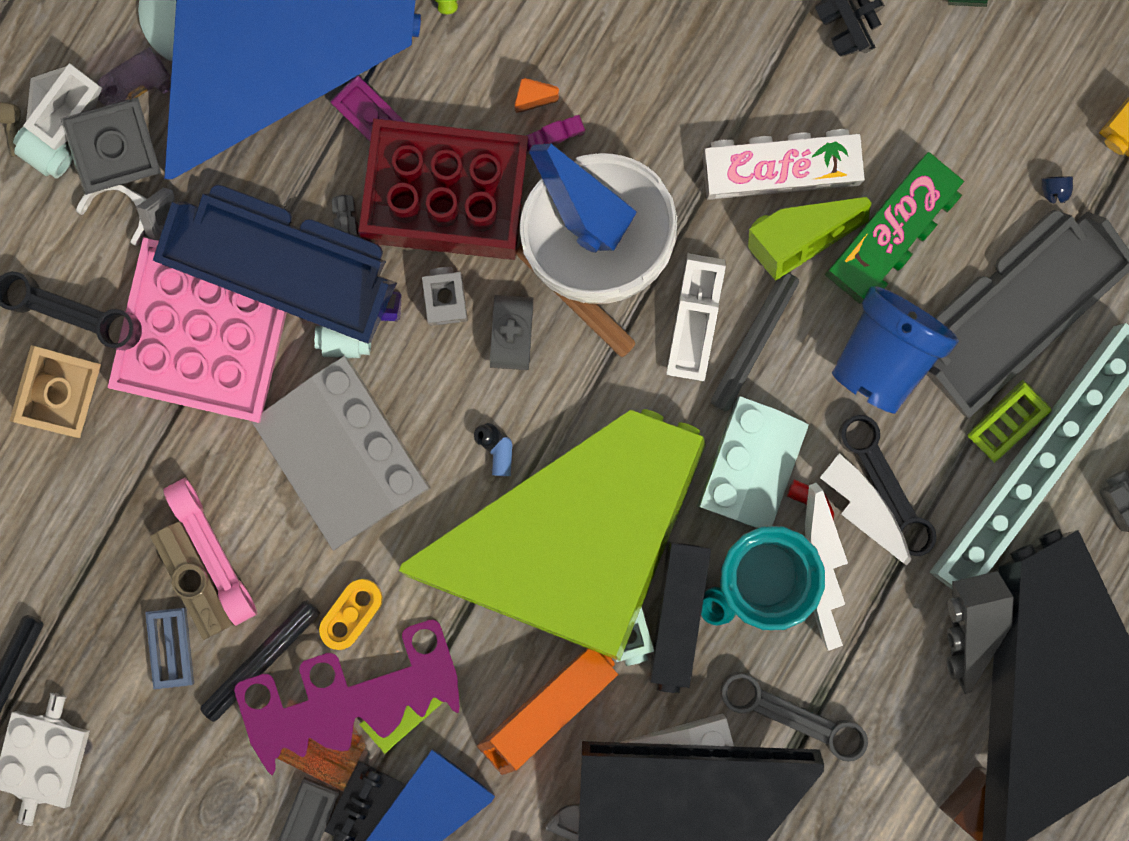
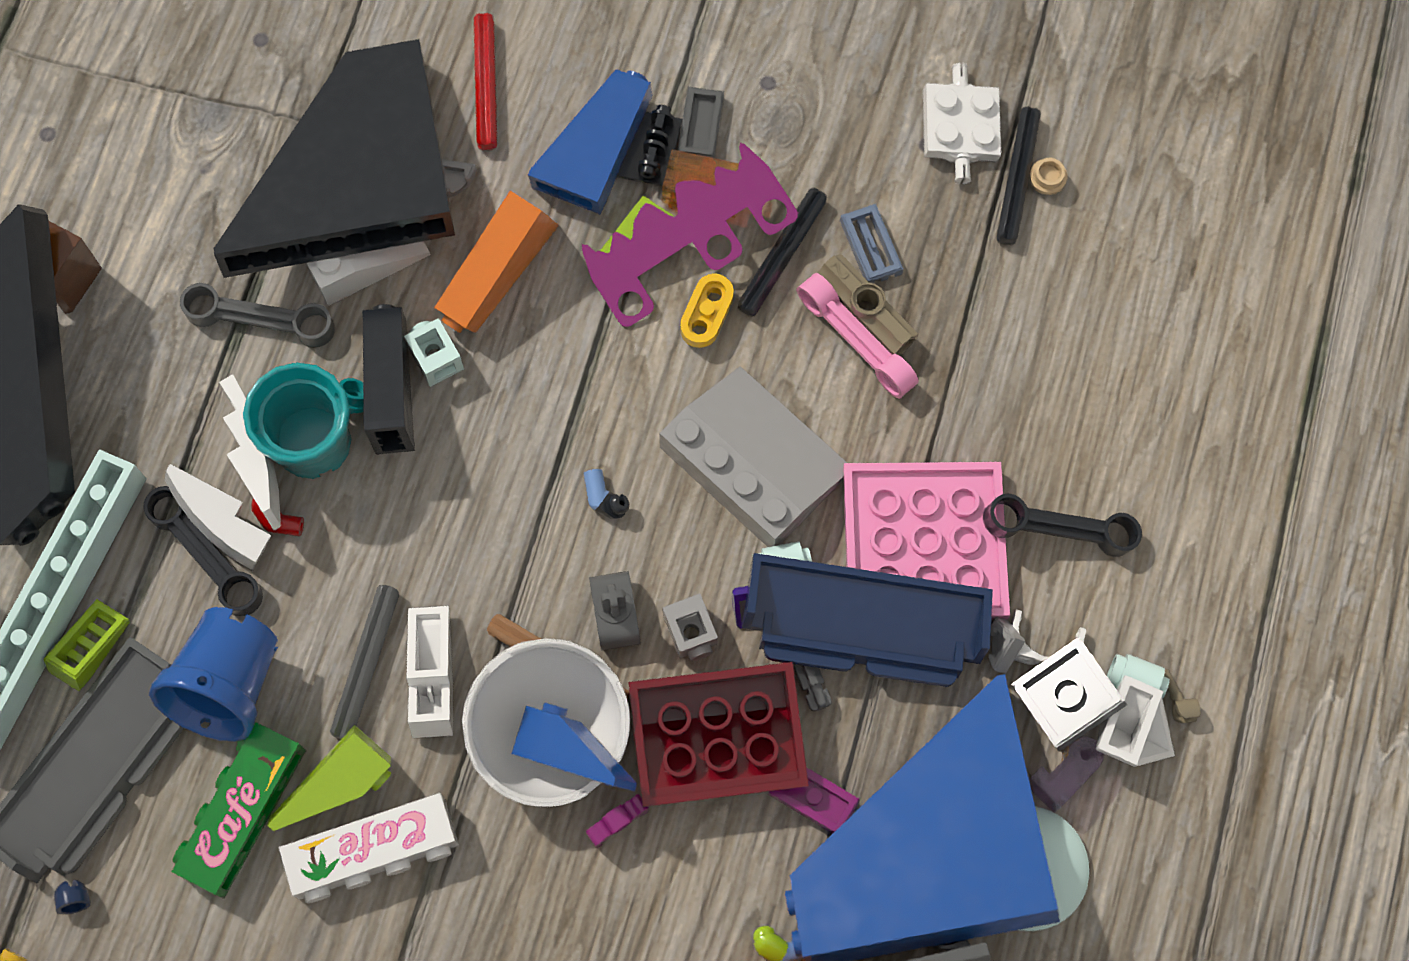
camera: 165 degrees right, 15 degrees down
tan slope [9,345,101,438] -> none
lime slope [399,409,706,661] -> none
orange slope [515,78,559,113] -> none
light aqua slope [697,396,809,529] -> none
dark grey slope [947,571,1013,694] -> none

